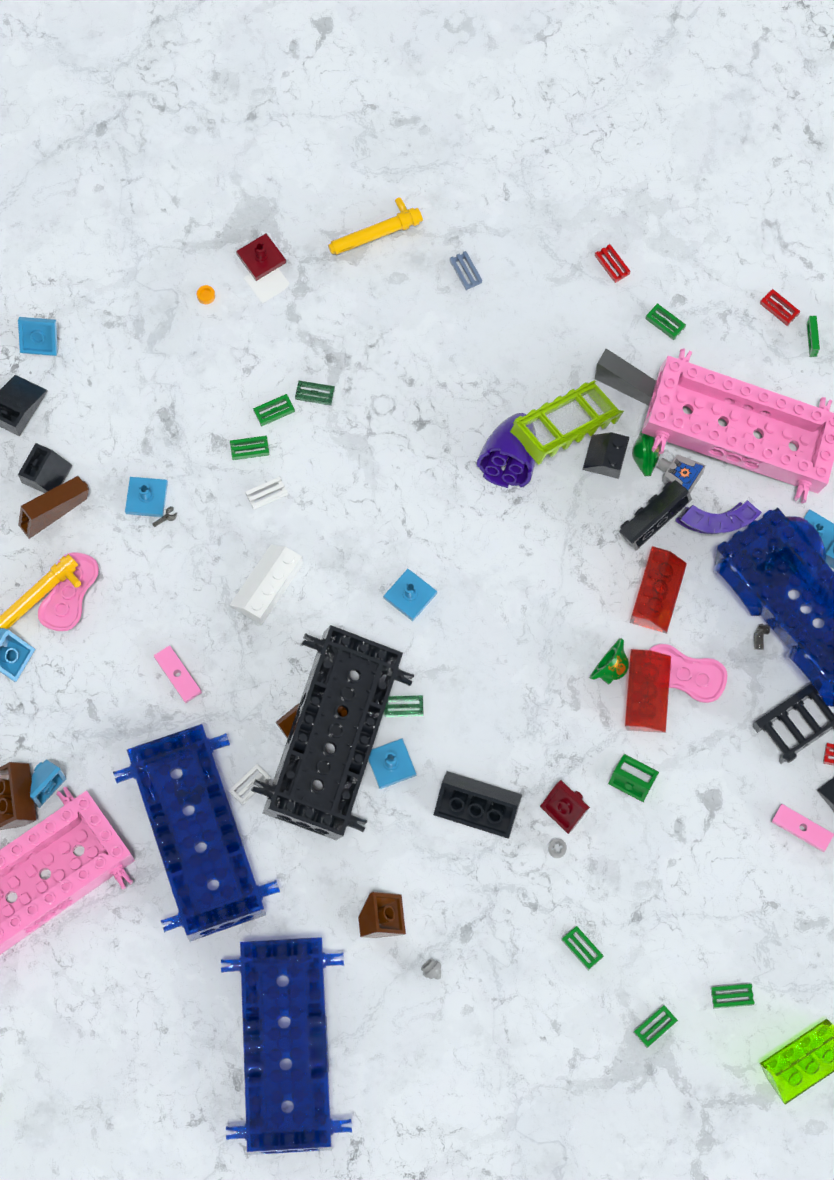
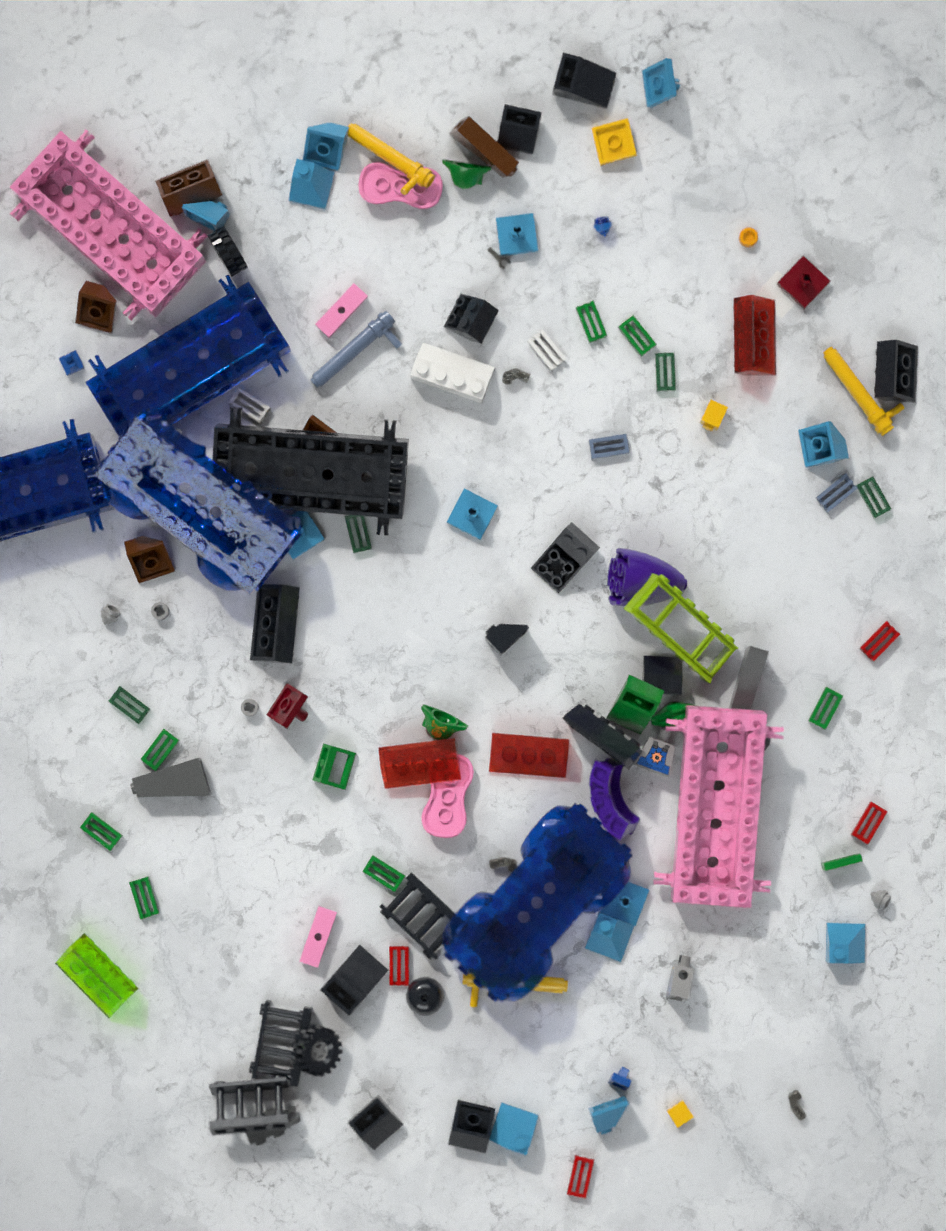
camera: 75 degrees right, 15 degrees up
none -> blue tile [59,350,85,376]
none -> reddish brown slope [75,280,116,334]
none -> clear blue piece [95,408,302,595]
none -> clear green tile [108,686,151,724]
none -> dark grey slope [130,758,212,797]
none -> light grey bush [151,602,169,620]
none -> black wheel [207,226,248,277]
none -> dark azure slope [289,159,335,210]
none -> sand blue cylinder [310,311,402,388]
none -> green tile [362,855,405,892]
none -> green hat [442,159,492,189]
none -> black slope [444,294,499,344]
none -> black slope [485,624,529,656]
none -> clear smoke arm [502,368,531,385]
none -> black slope [531,522,600,593]
none -> sand blue tile [589,434,629,459]
none -> yellow plate [591,118,637,165]
none -> clear blue plate [593,216,612,237]
none -> green slope [606,674,664,735]
none -> yellow brick [700,400,728,431]
none -> clear red slope [733,295,776,376]
none -> dark azure slope [798,421,849,467]
none -> clear green tile [856,476,891,519]
none -> black slope [874,339,918,403]

